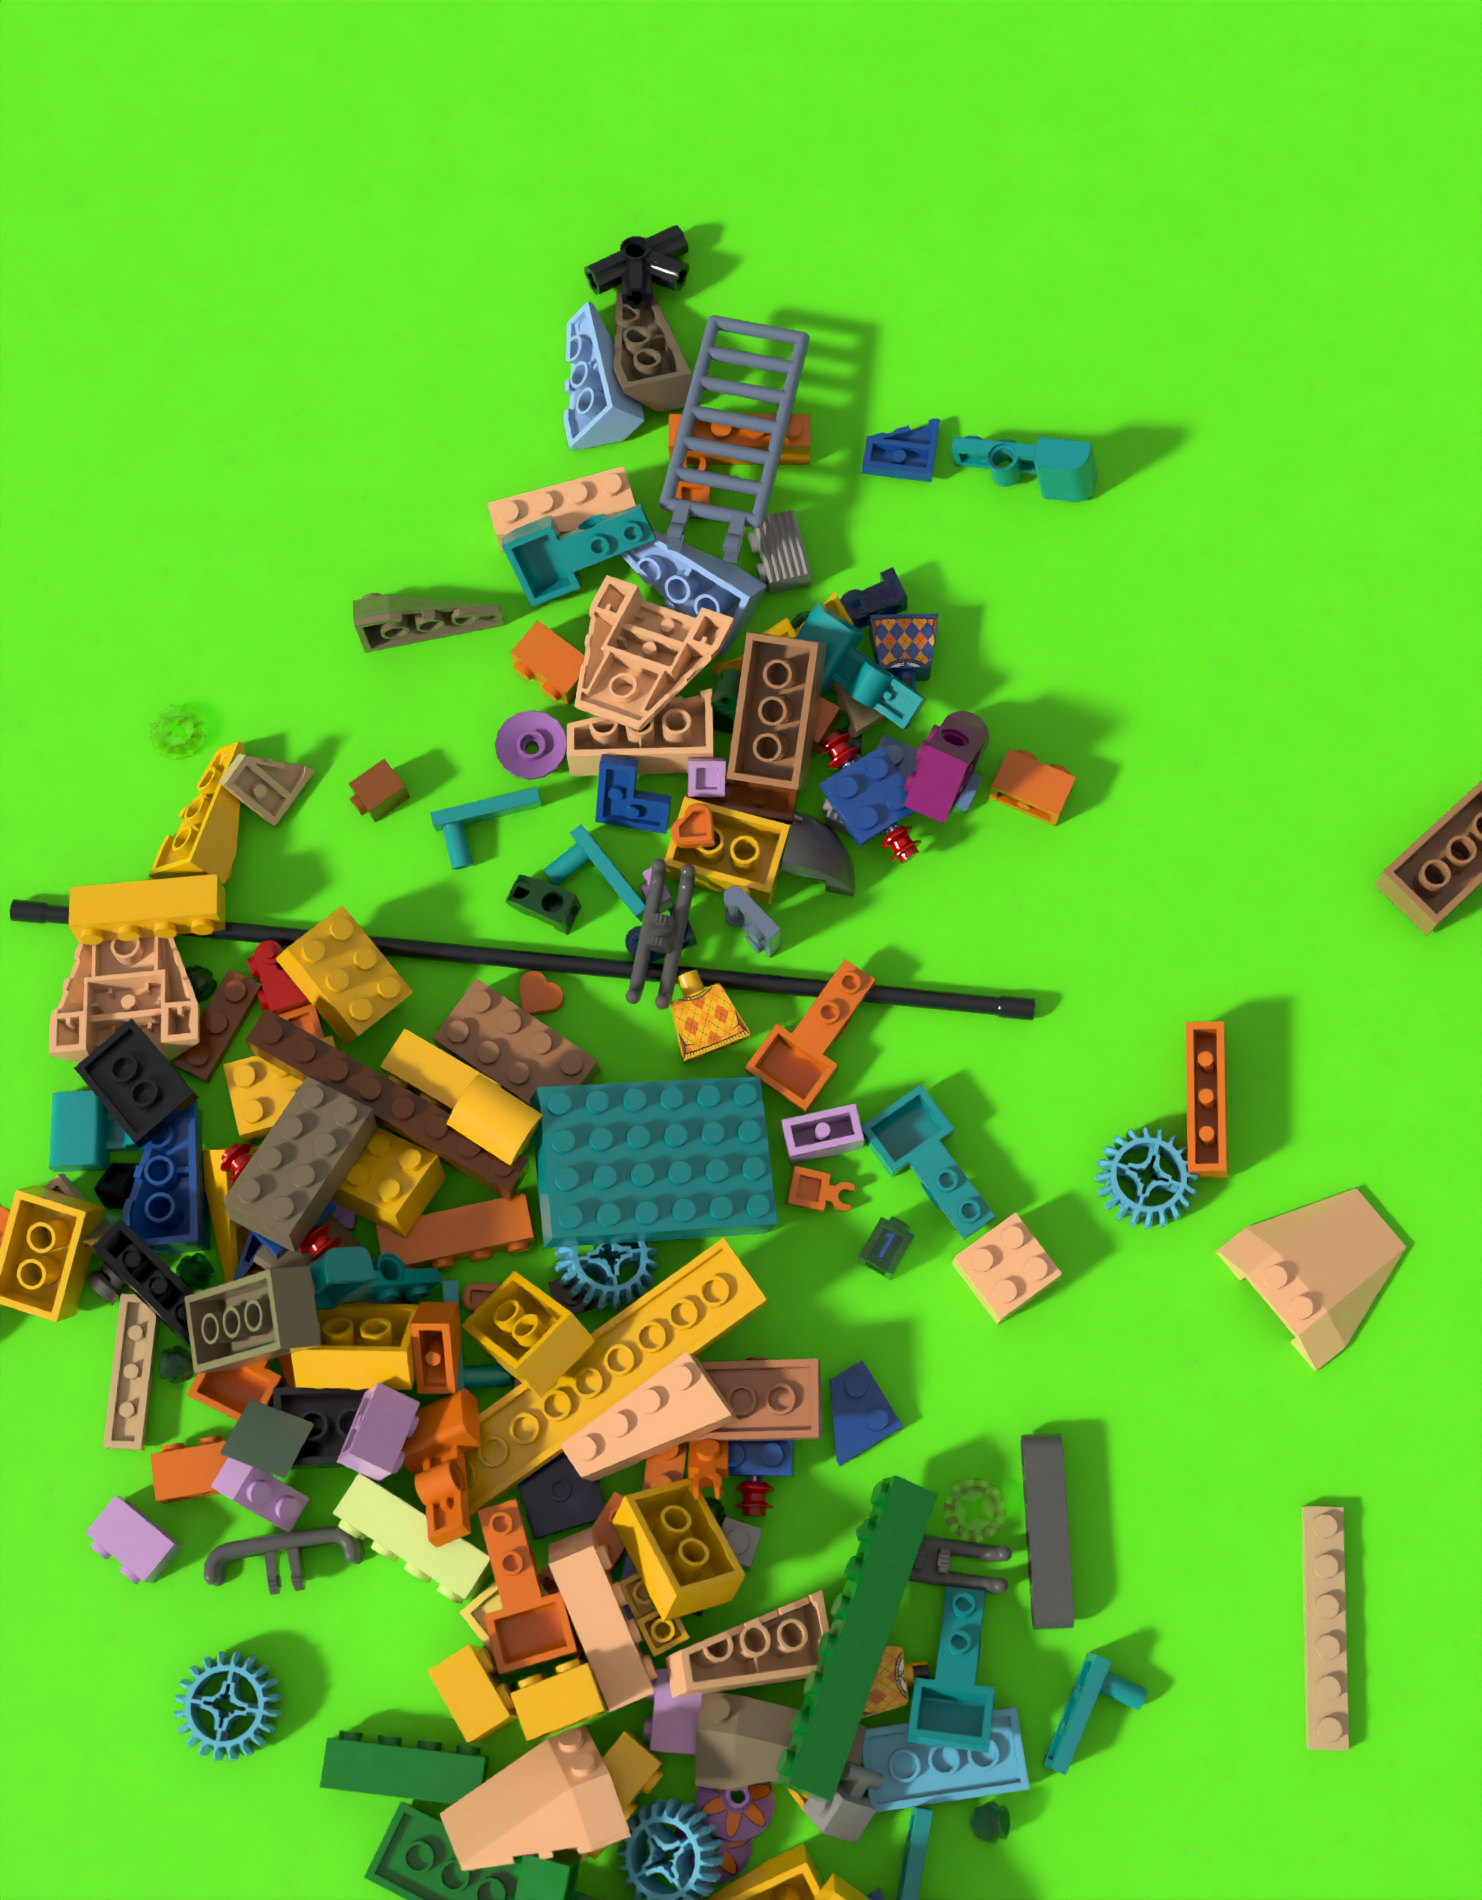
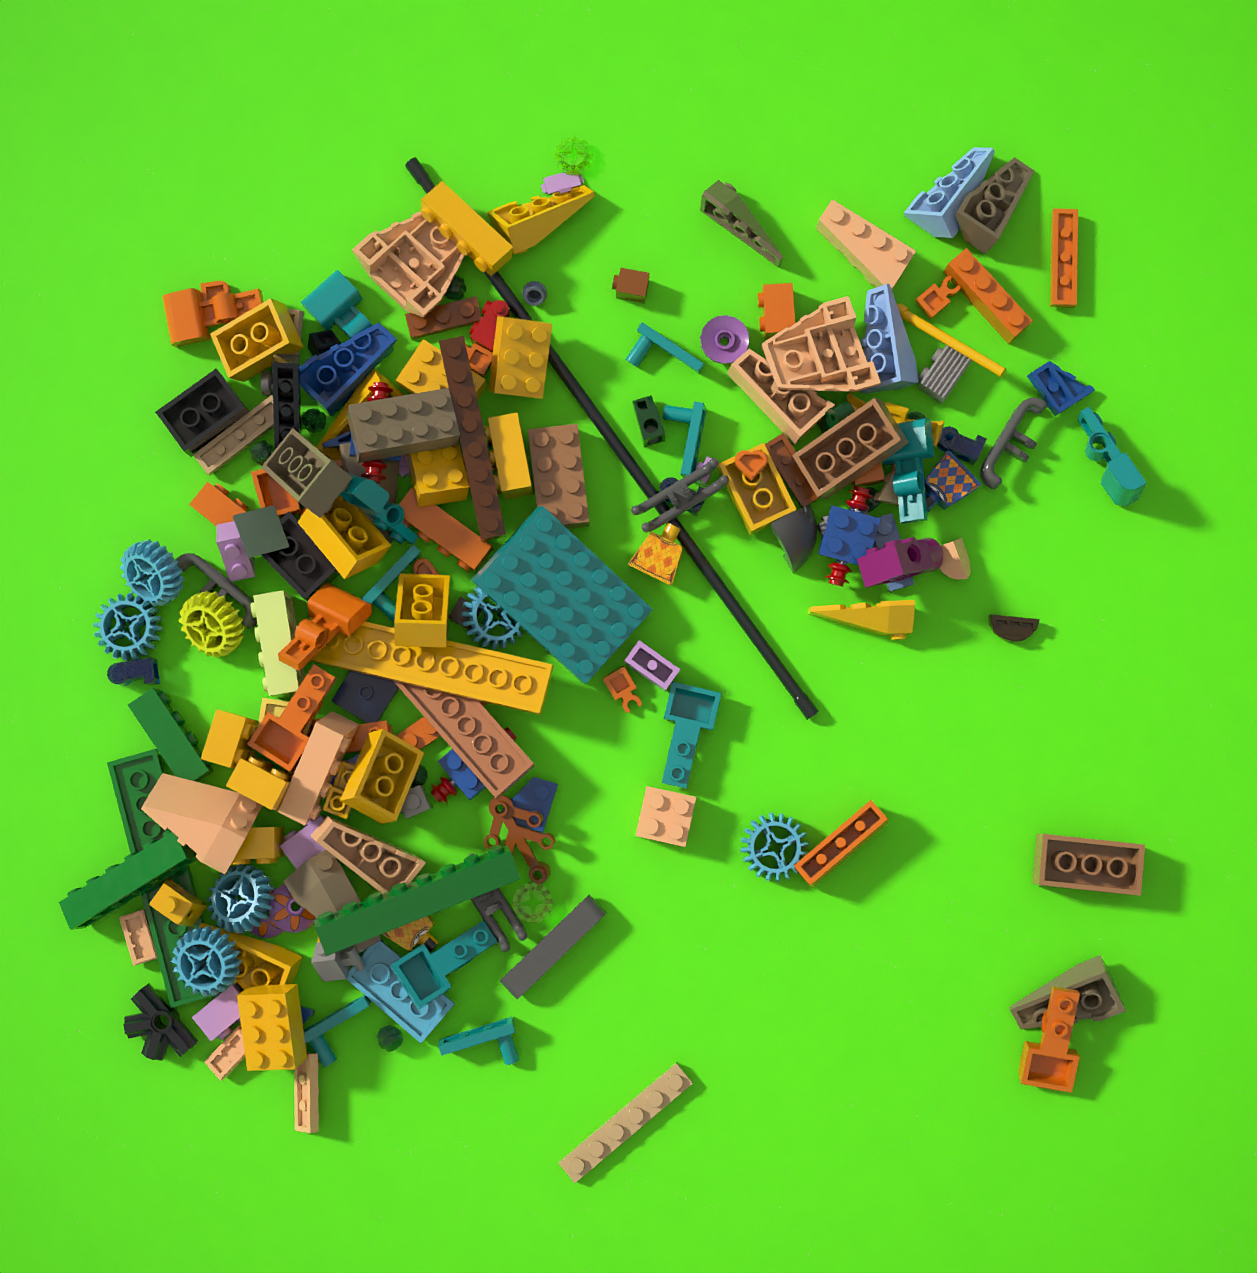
camera: 45 degrees right, 10 degrees up
black plate [74,1018,199,1148] -> none
lavender brick [85,1495,182,1584] -> none
tan wing [218,753,315,827] -> none
lavender brick [337,1382,420,1482] -> none
orange slope [411,1302,461,1394] -> none
yellow brick [447,1073,543,1166] -> none
teal plate [502,503,656,607] -> none
orange tile [519,971,564,1016] -> none
light nougat wedge [560,1351,740,1482] -> none
black piece [584,225,689,309] -> none
blue plate [595,754,672,834] -> none
sand blue bar [659,315,810,563] -> none
lavender plate [688,757,726,797] -> none
orange plate [688,1439,729,1499] -> none
sand blue plate [723,886,781,958] -> none
orange plate [744,959,876,1113] -> none
clear green brick [858,1217,915,1280] -> none
orange brick [989,749,1076,827] -> none
light nougat wedge [1216,1188,1406,1372] -> none
none -> clear blue leg [107,658,160,686]
none -> medium azure gear [120,539,184,607]
none -> black brick [155,368,249,457]
none -> neon yellow gear [179,590,245,658]
none -> dark orange plant [484,795,556,884]
none -> sand blue plate [522,281,547,306]
none -> lavender piece [541,169,584,194]
none -> yellow wedge [808,600,915,640]
none -> yellow bar [897,303,1006,377]
none -> light nougat brick [940,537,971,580]
none -> dark grey piece [980,398,1047,489]
none -> dark brown plate [988,614,1040,642]
none -> orange plate [1050,208,1078,308]

